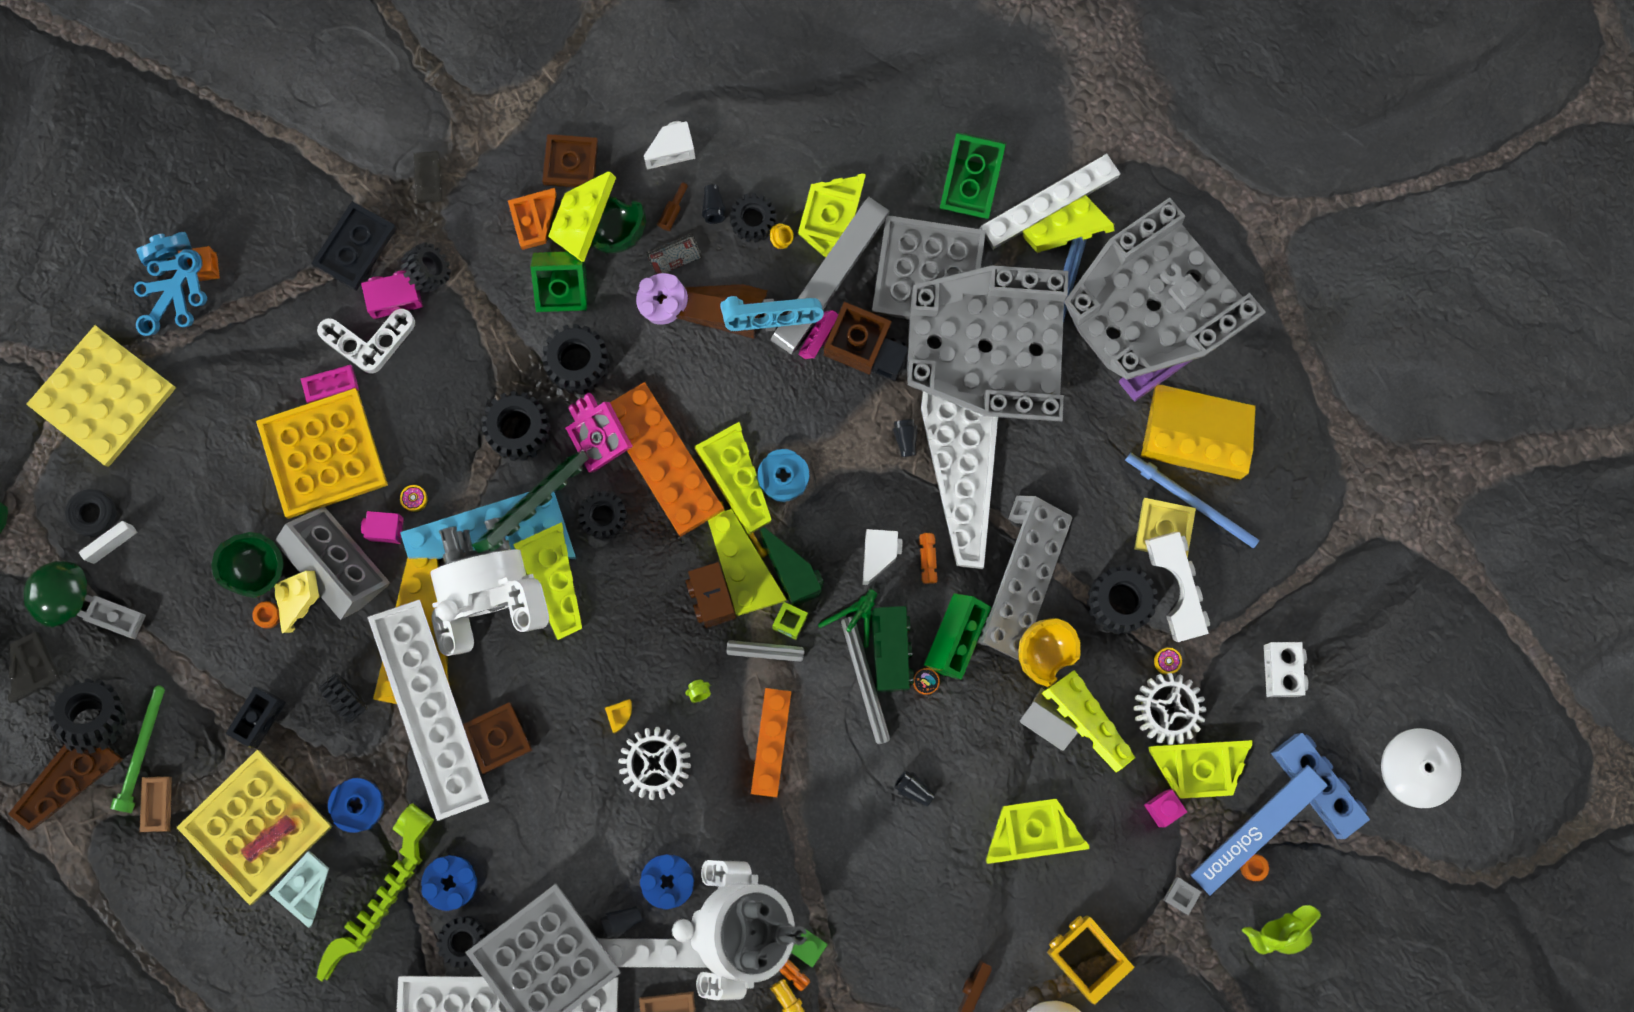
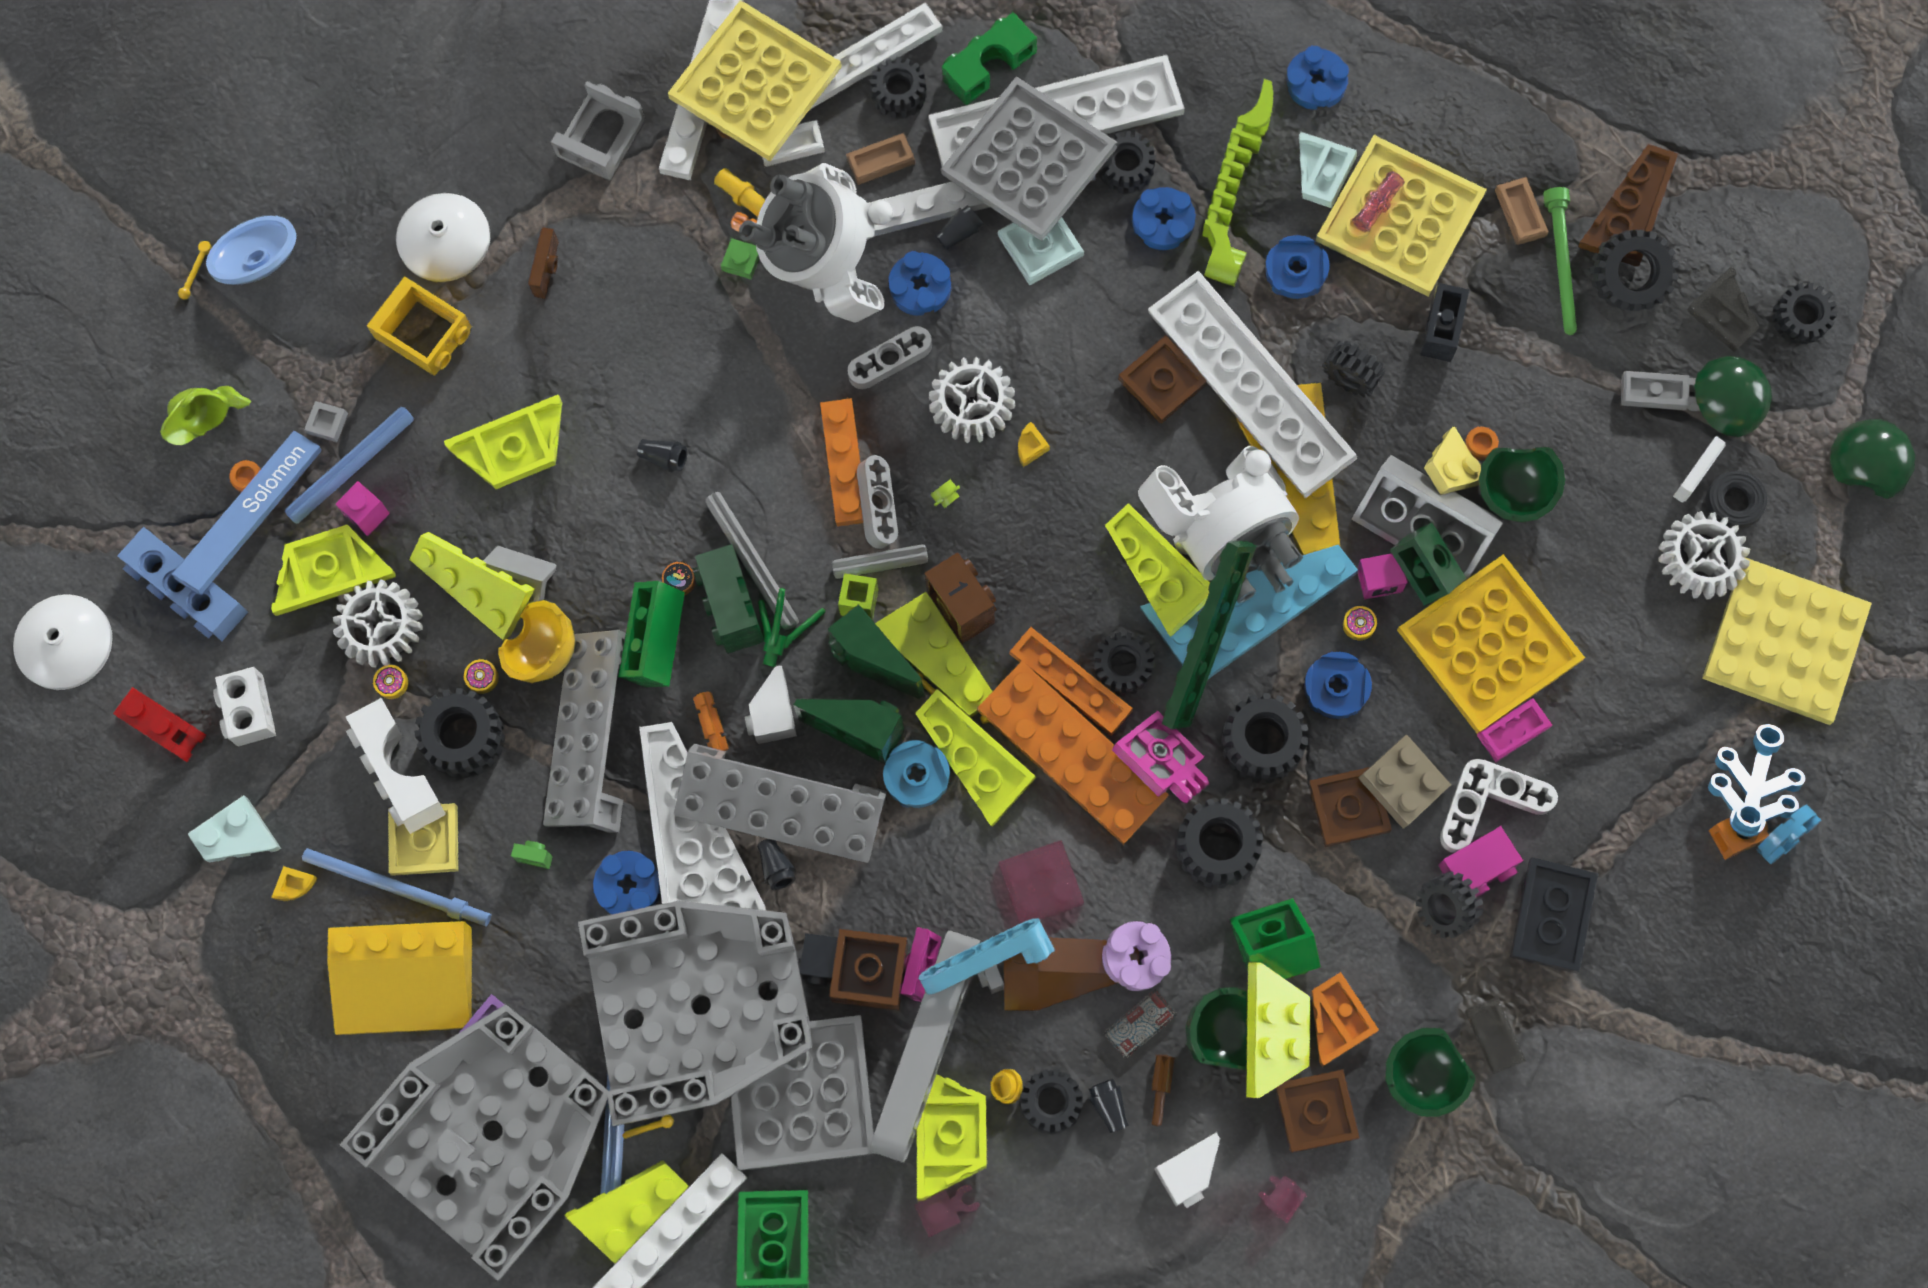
camera: 175 degrees right, 5 degrees down
none -> red plate [113,687,207,762]
none -> light aqua wing [188,795,281,863]
none -> yellow tile [271,866,317,901]
none -> medium blue axle [285,407,414,524]
none -> tile [464,659,499,694]
none -> bright green plate [511,841,553,869]
none -> blue plate [593,851,661,915]
none -> light grey bracket [674,744,887,863]
none -> dark green slope [793,699,904,765]
none -> light grey beam [848,326,932,389]
none -> light grey beam [857,455,898,549]
none -> clear pink plate [914,1185,980,1238]
none -> light aqua plate [998,217,1084,285]
none -> clear pink plate [998,840,1084,924]
none -> orange plate [1010,627,1133,736]
none -> clear pink tile [1259,1176,1307,1223]
none -> blue plate [1286,46,1349,109]
none -> blue plate [1304,652,1372,719]
none -> reddish brown plate [1308,767,1392,847]
none -> dark tan plate [1358,734,1451,828]
none -> dark green cylinder [1386,1028,1475,1117]
none -> dark green brick [1390,523,1466,605]
none -> white gear [1659,511,1750,600]

